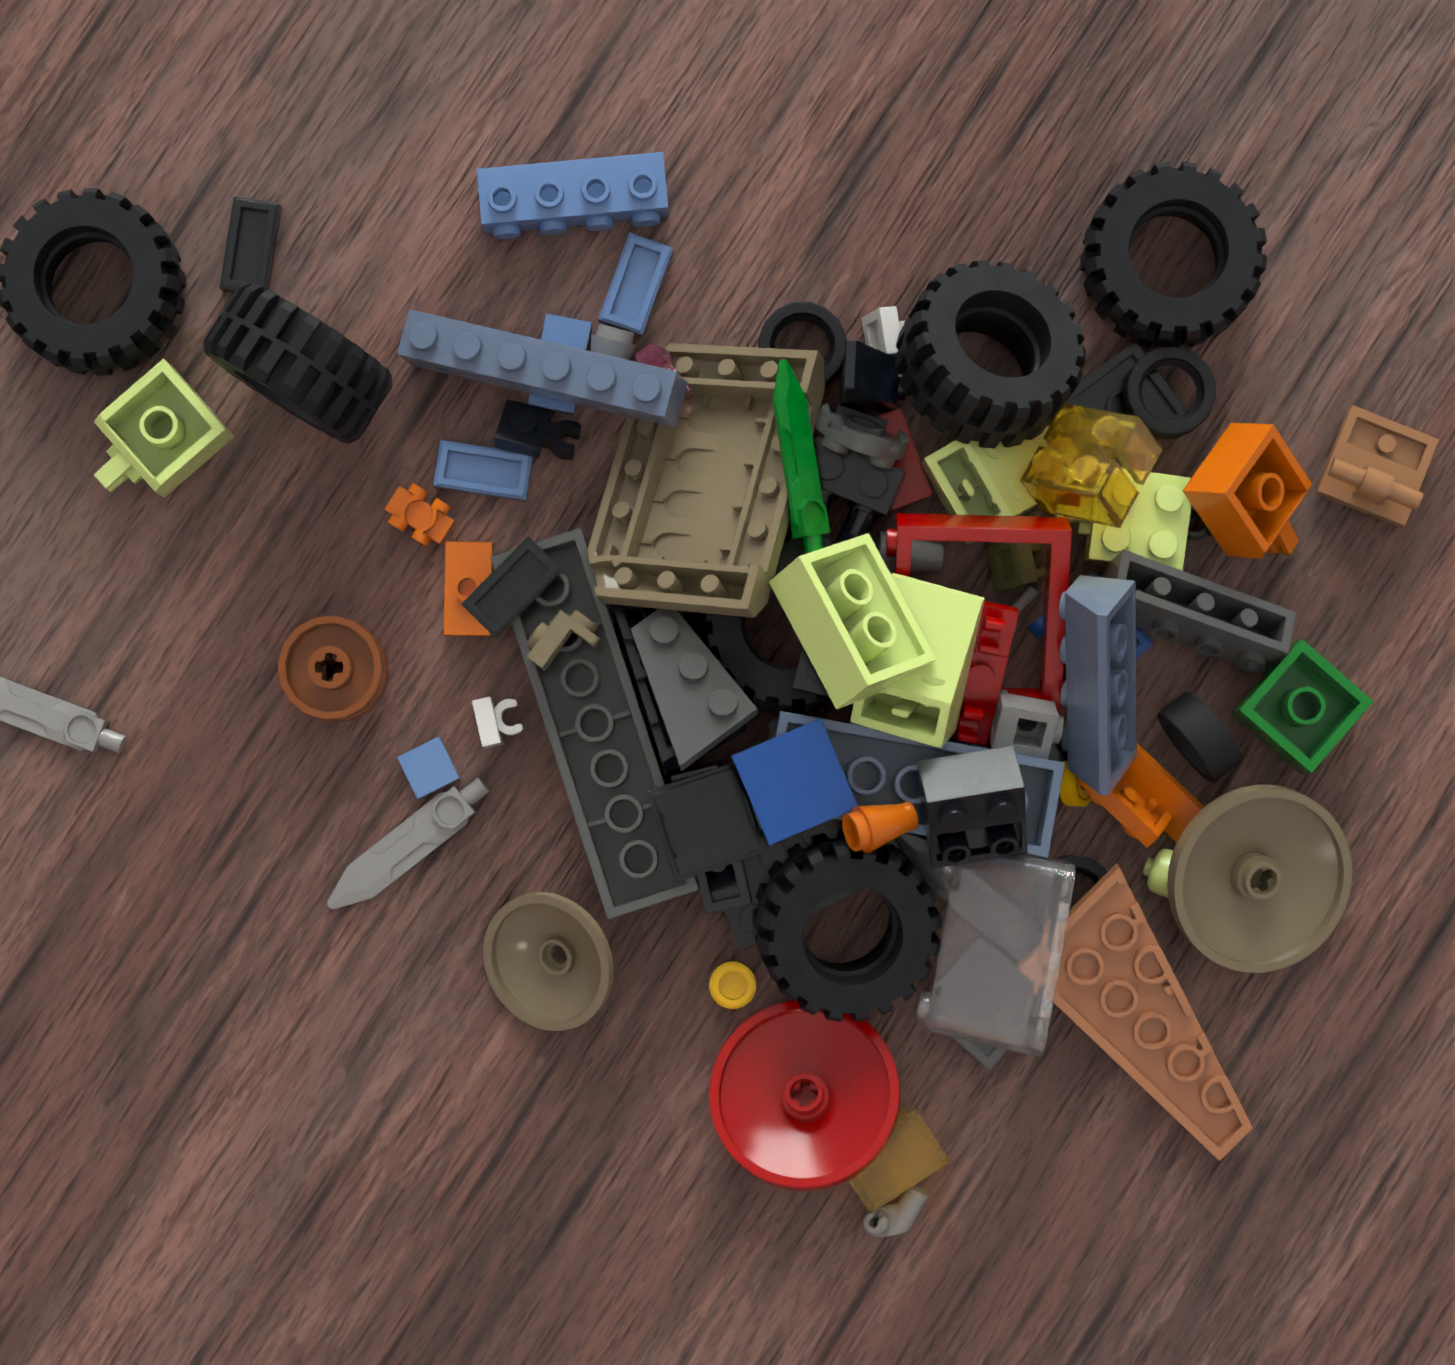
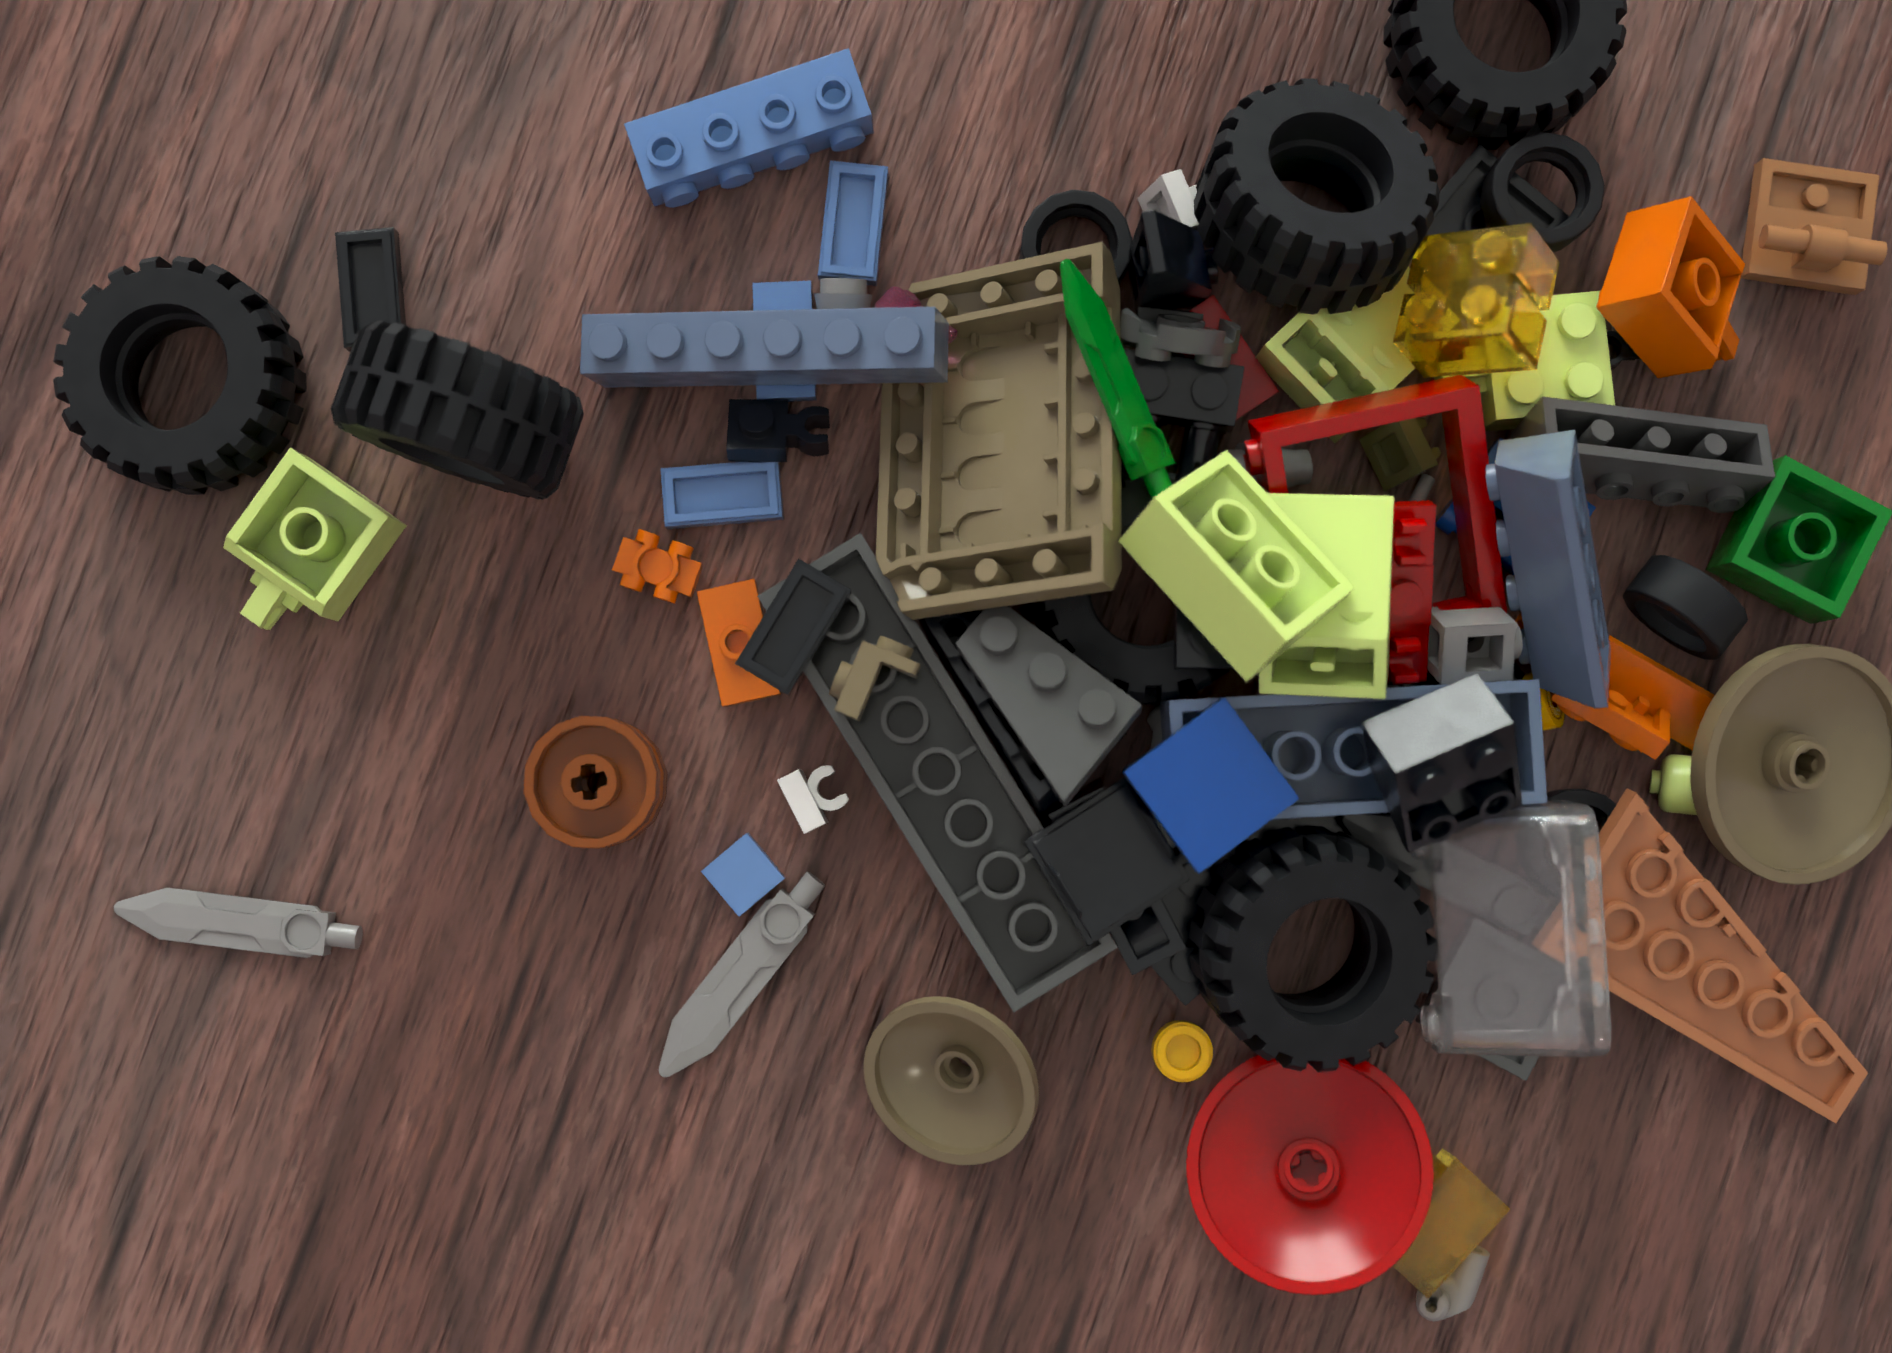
camera: 15 degrees left, 0 degrees up
orange cone [842,801,918,853] -> none

